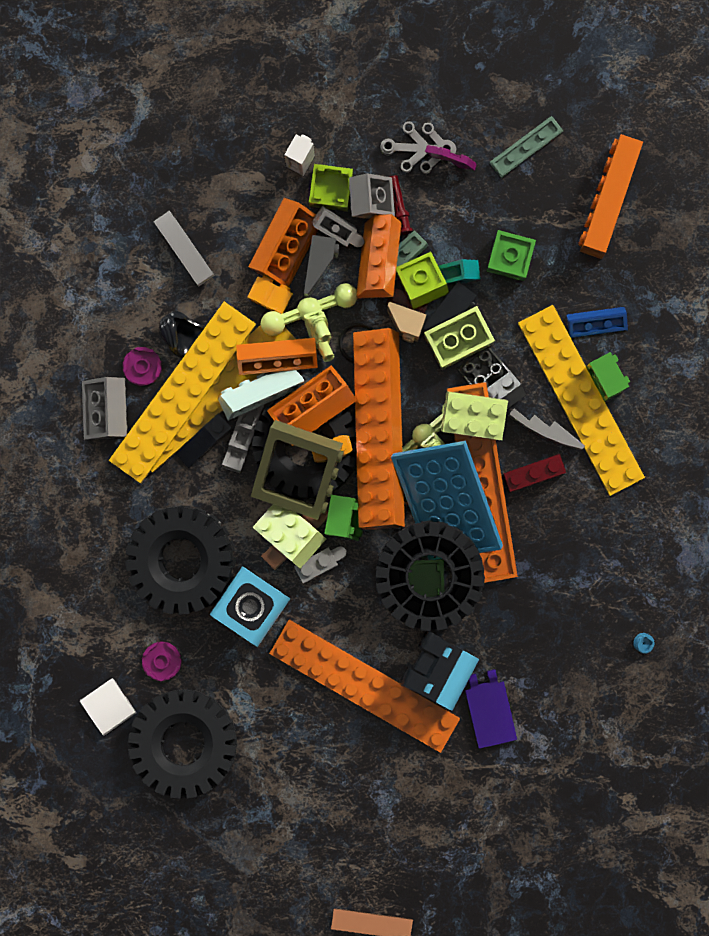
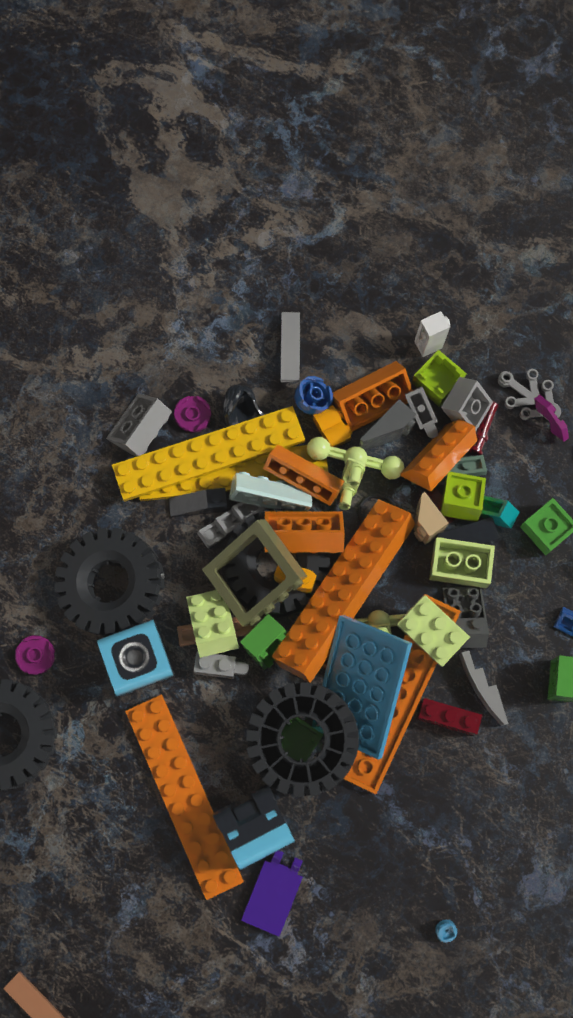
camera: 30 degrees right, 10 degrees down
yellow plate [518,305,645,496] -> none
none -> blue cylinder [294,376,333,415]

